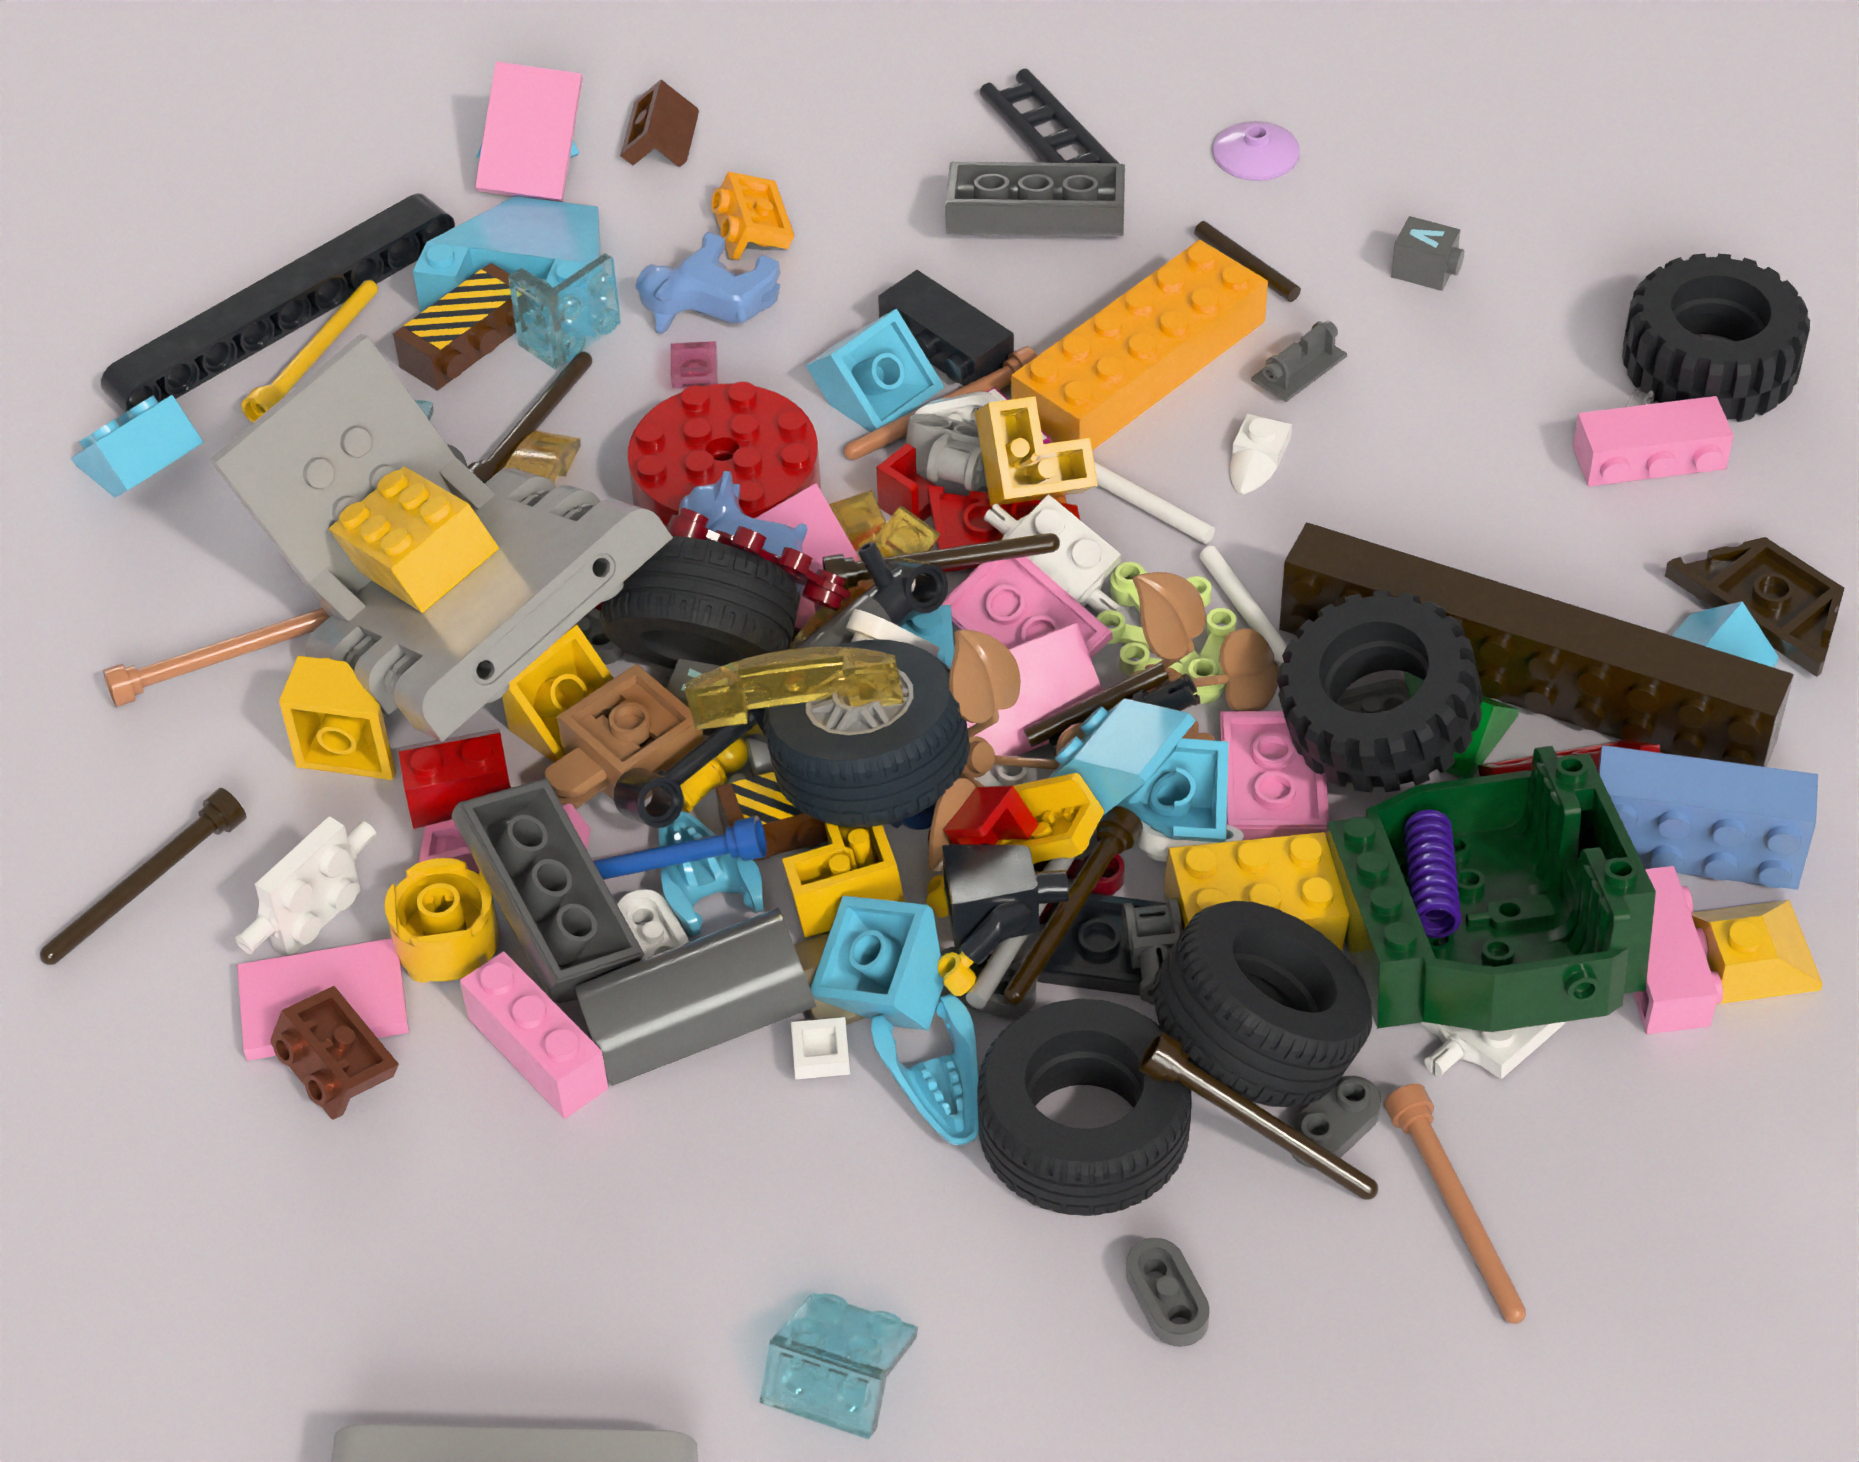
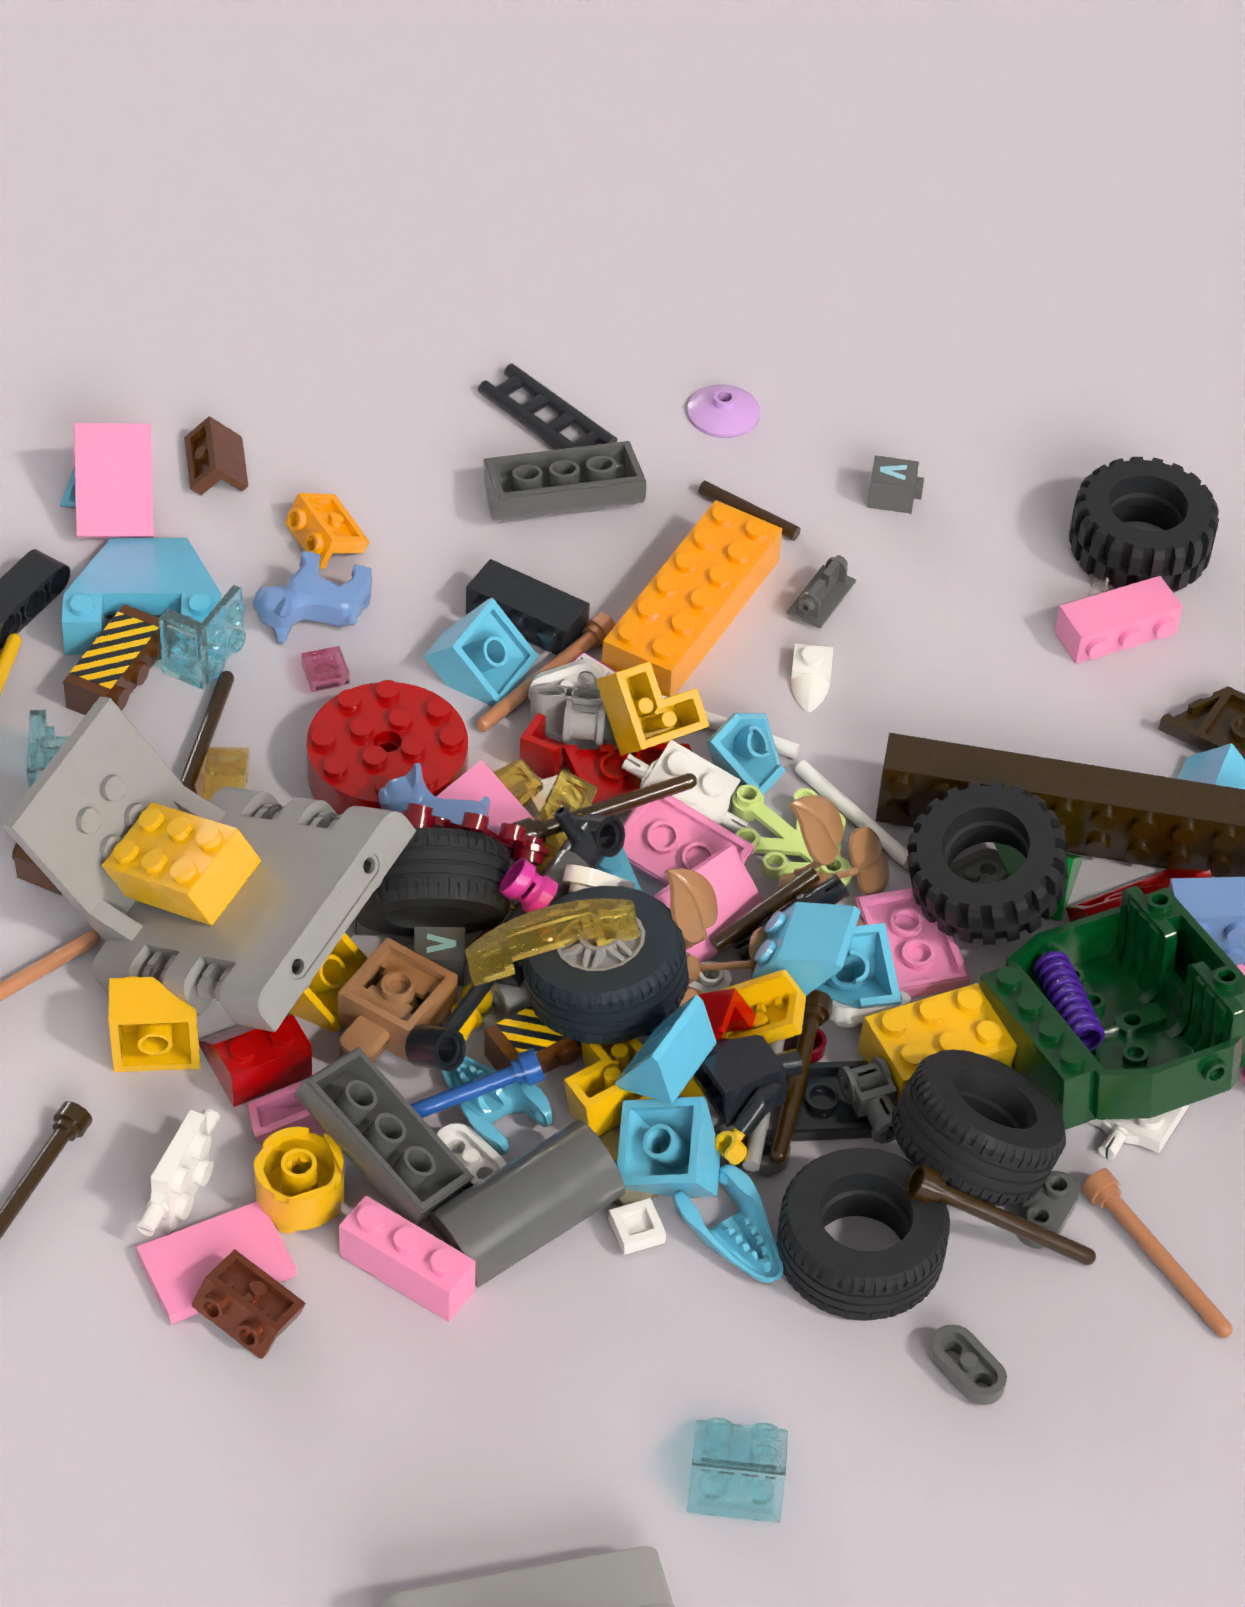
camera: 20 degrees left, 0 degrees up
none -> dark pink wheel [498,858,558,917]
none -> medium azure slope [615,995,717,1104]
none -> medium azure slope [707,713,786,795]

